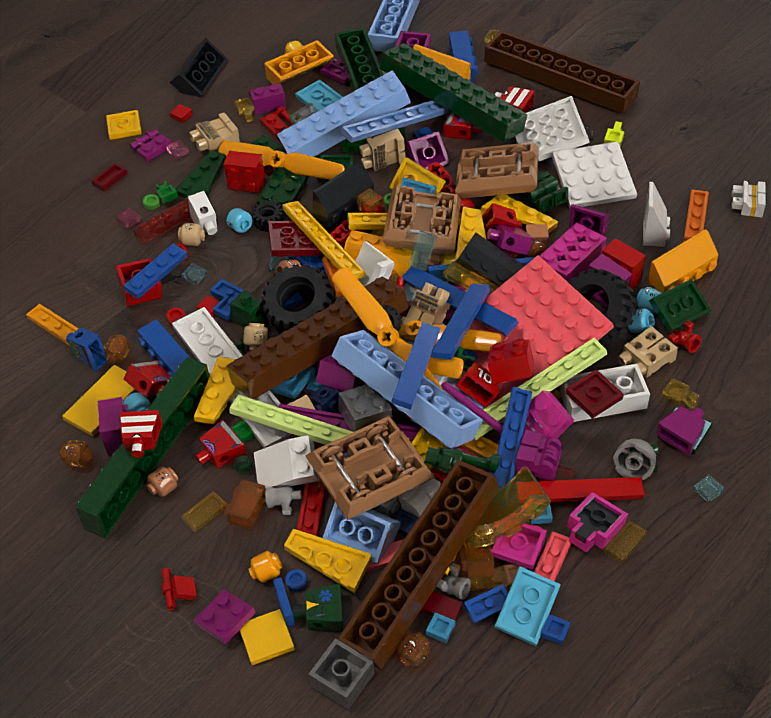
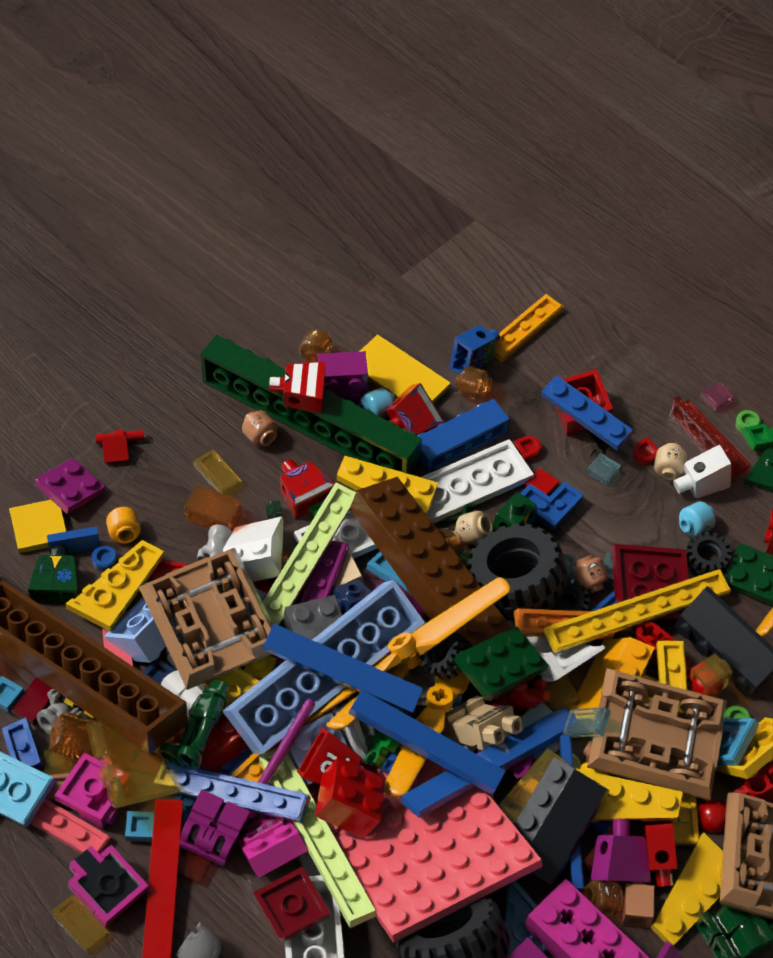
camera: 90 degrees right, 5 degrees up
none -> dark green plate [454,626,549,700]

